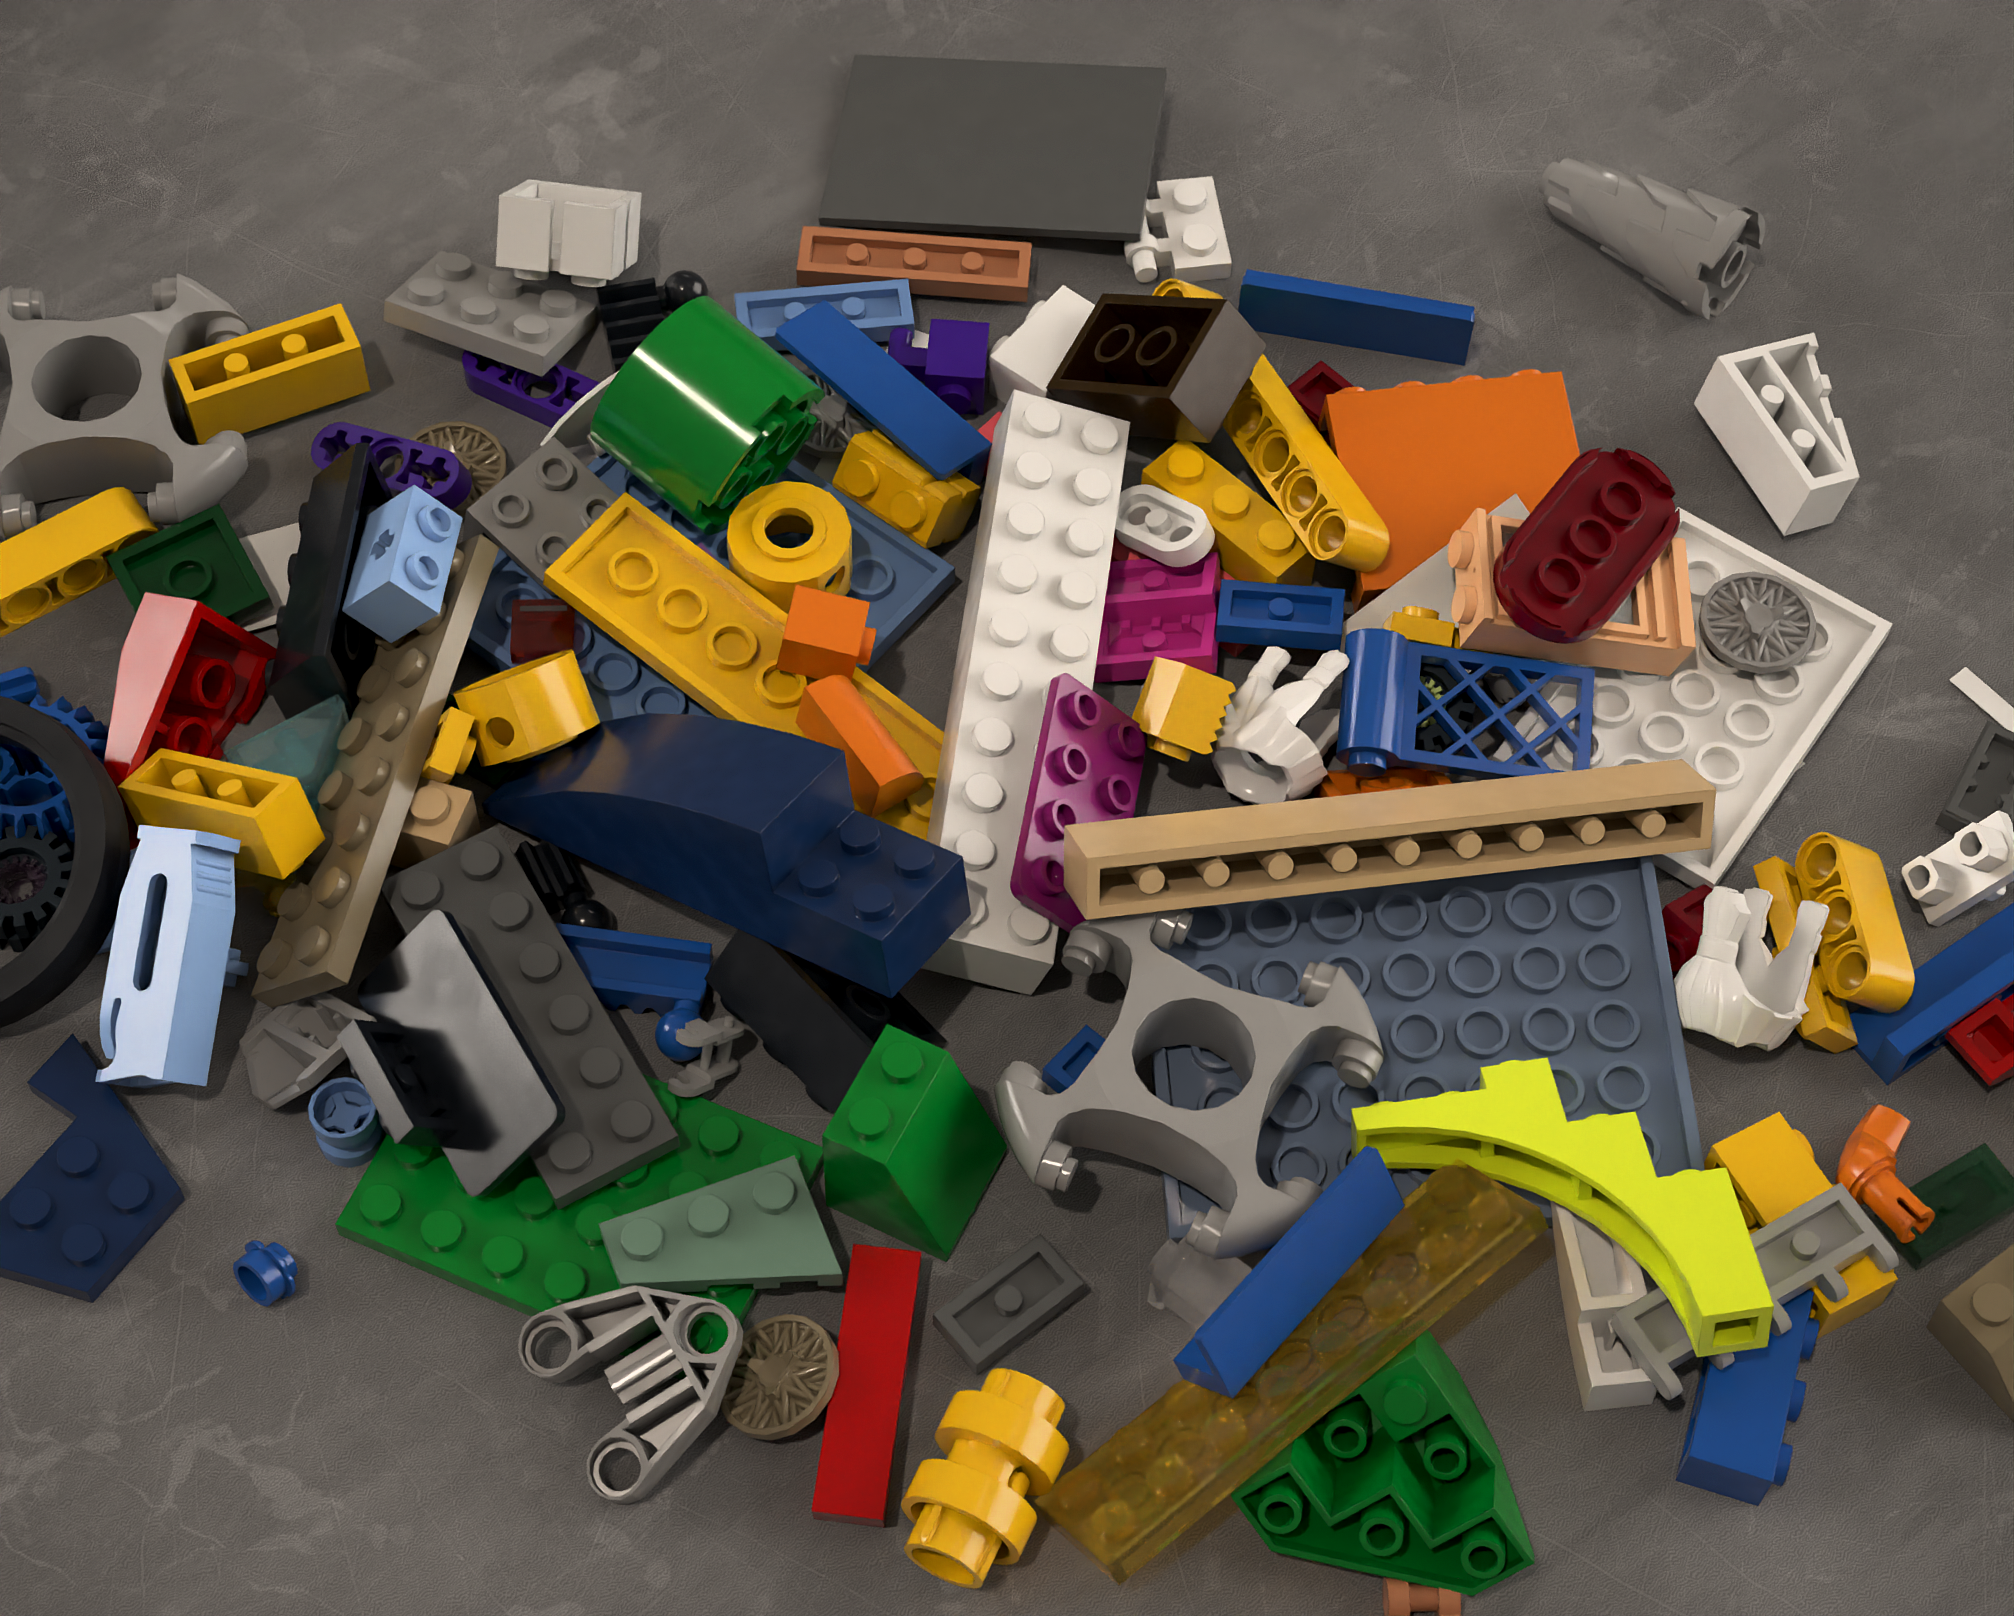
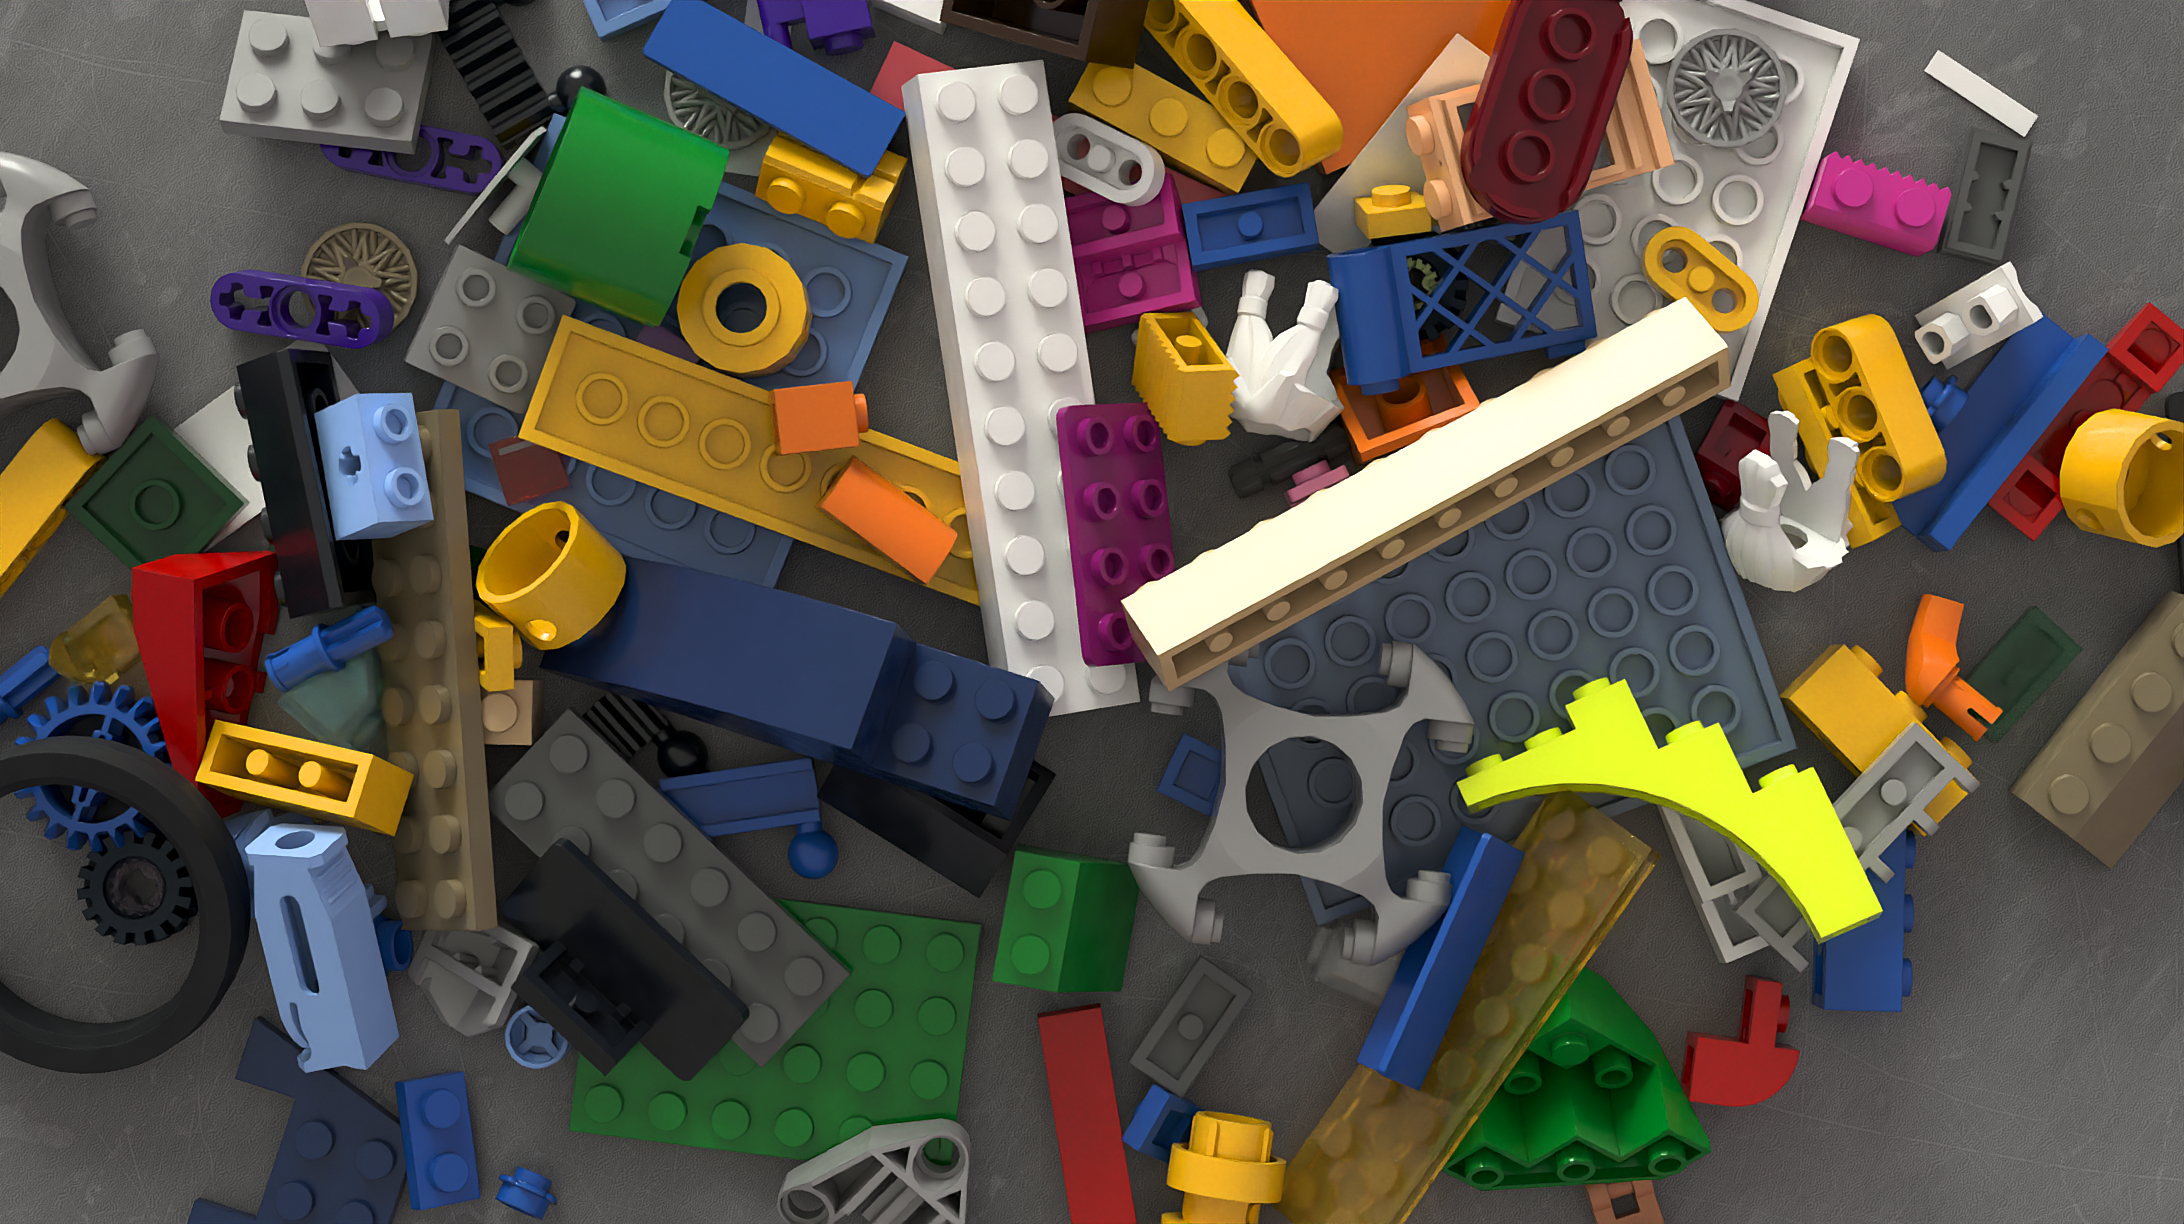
camera: 15 degrees left, 30 degrees up
yellow brick [168,303,371,445] -> none
sand green wing [599,1155,843,1293] -> none
light grey piece [668,1016,745,1097] -> none
dark tan wheel [720,1314,839,1441] -> none
none -> clear yellow plate [48,594,142,686]
none -> blue axle [265,606,394,693]
none -> blue plate [373,914,413,977]
none -> blue plate [395,1071,481,1210]
none -> blue plate [1121,1084,1205,1164]
none -> yellow plate [1641,226,1759,334]
none -> red brick [1680,975,1800,1107]
none -> dark pink brick [1800,151,1952,257]
none -> blue plate [1919,375,1969,434]

